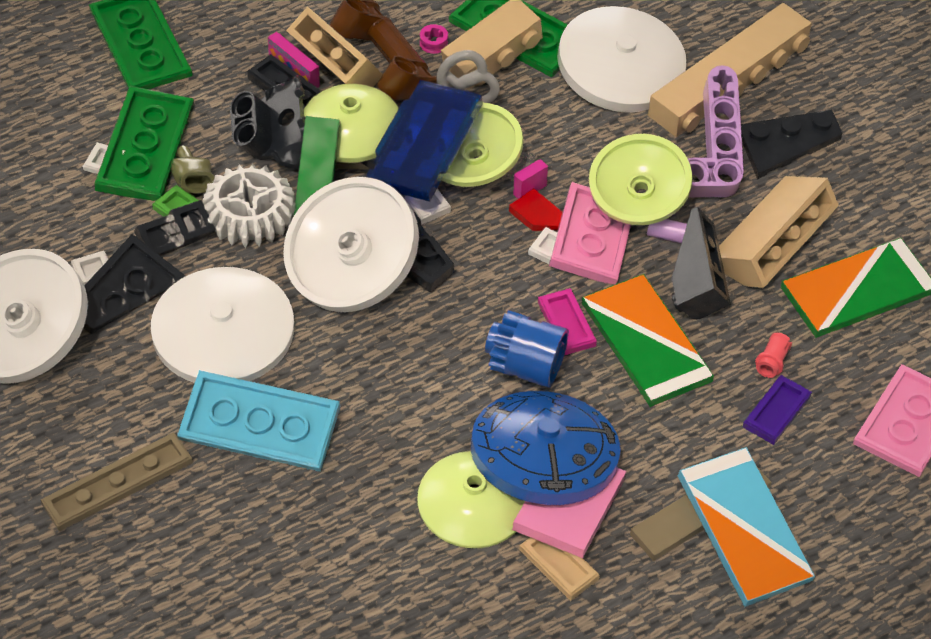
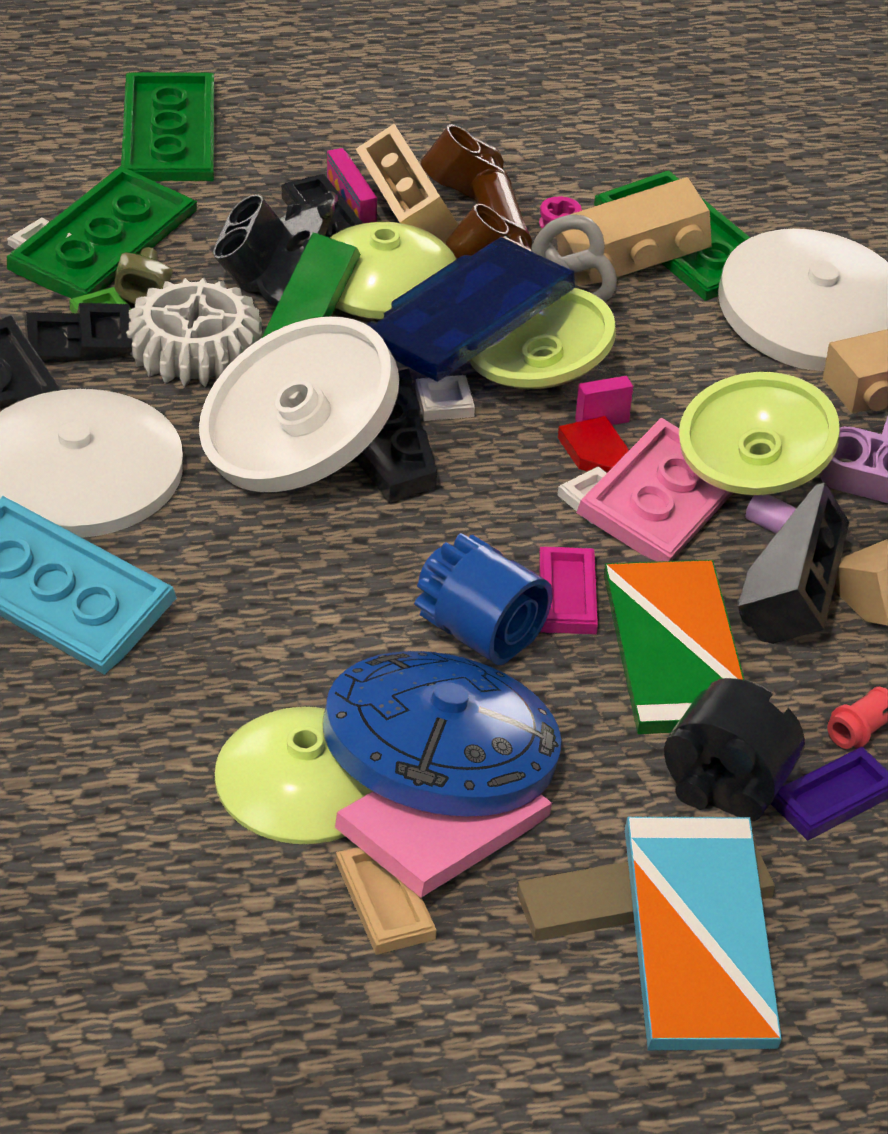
camera: 20 degrees right, 10 degrees down
none -> black brick [664,678,805,821]

